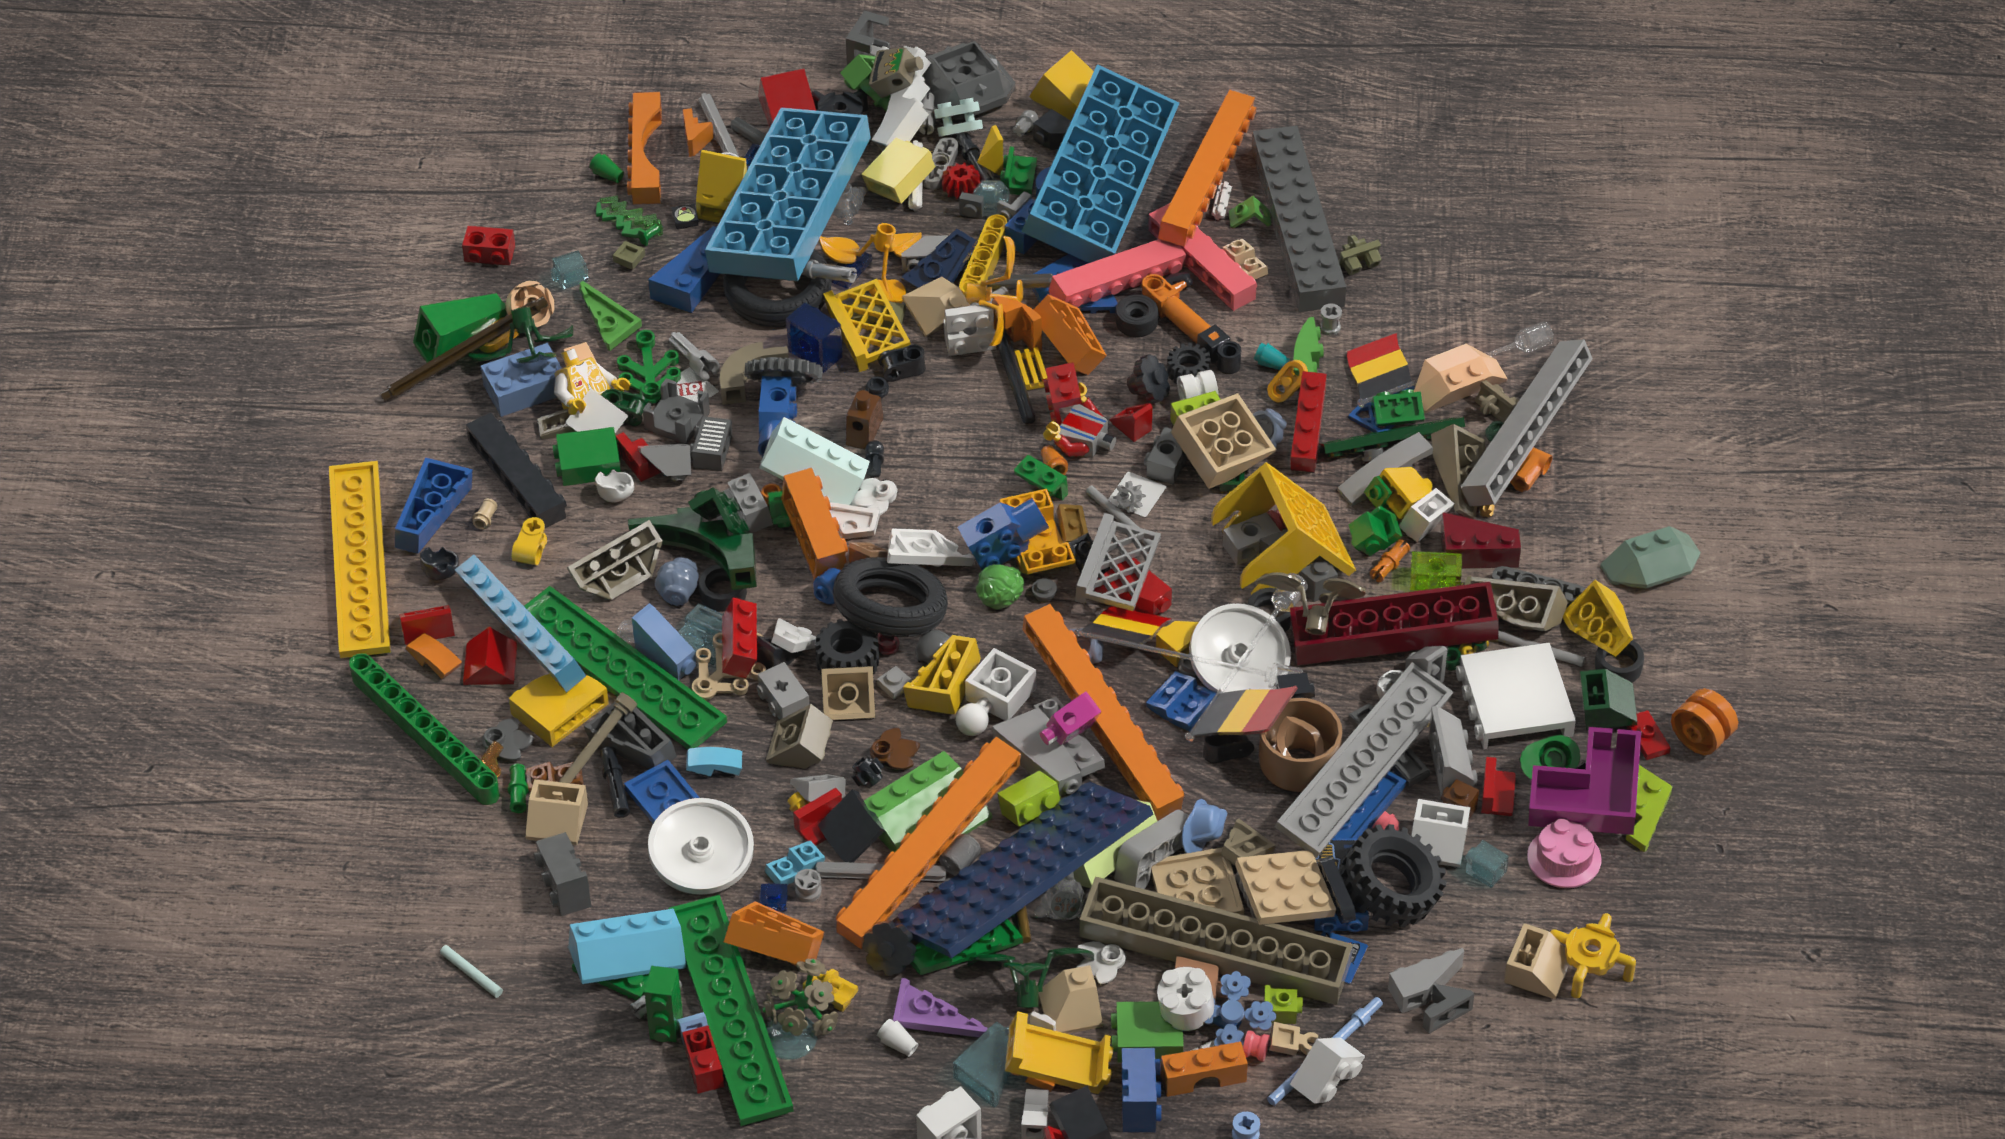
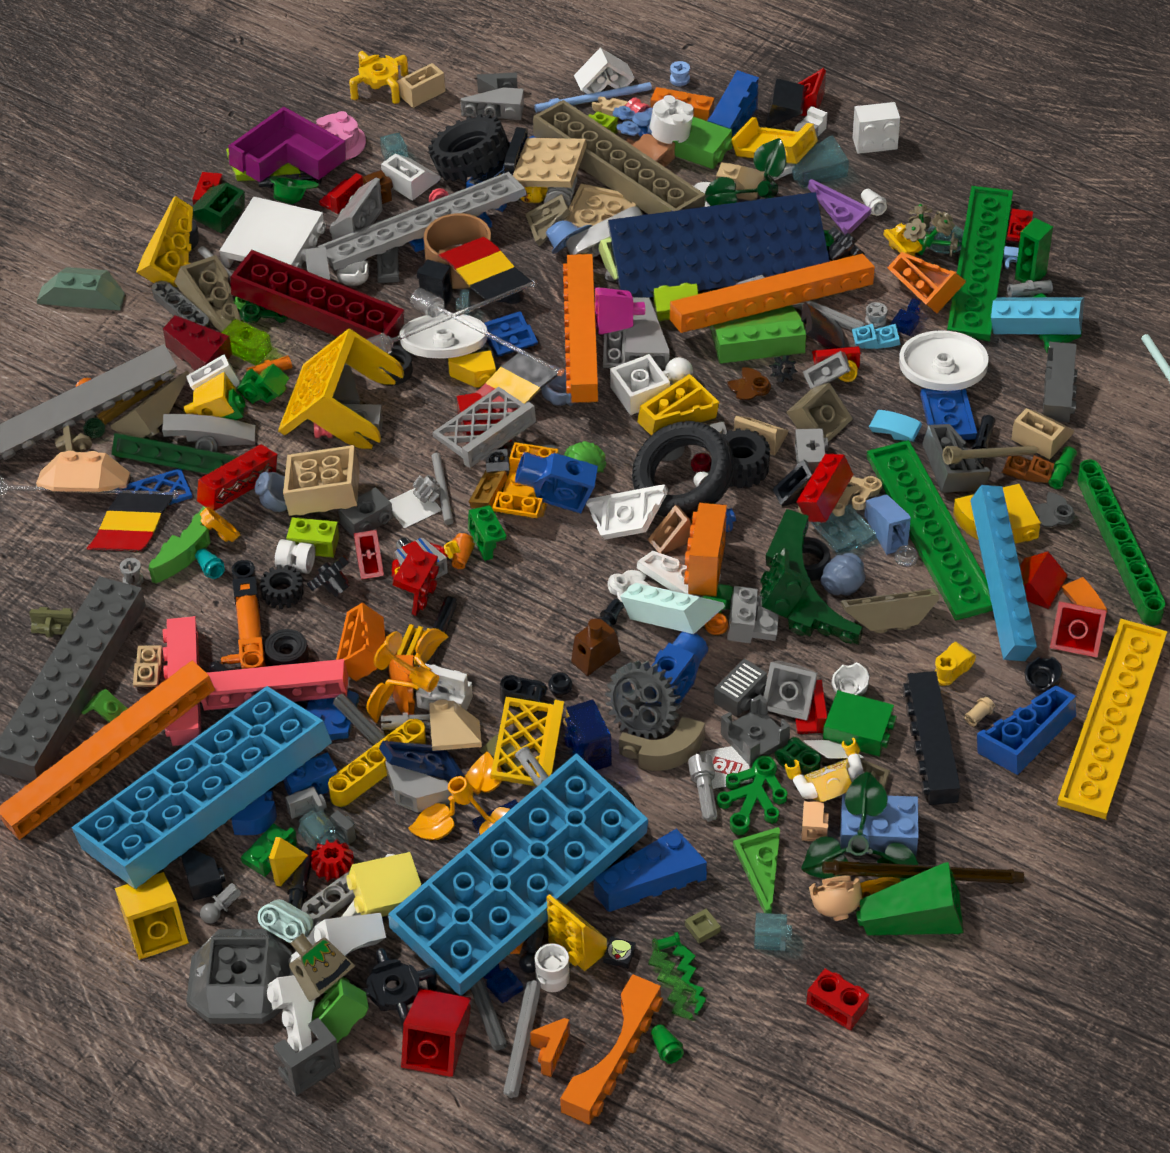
camera: 150 degrees left, 0 degrees up
clear orange arm [481,741,504,778] -> none
white wing [771,618,816,653] -> none
dark tan plant [1255,572,1366,635] -> none
green bracket [1370,389,1425,427] -> none
orange wheel [1671,688,1738,755] -> none

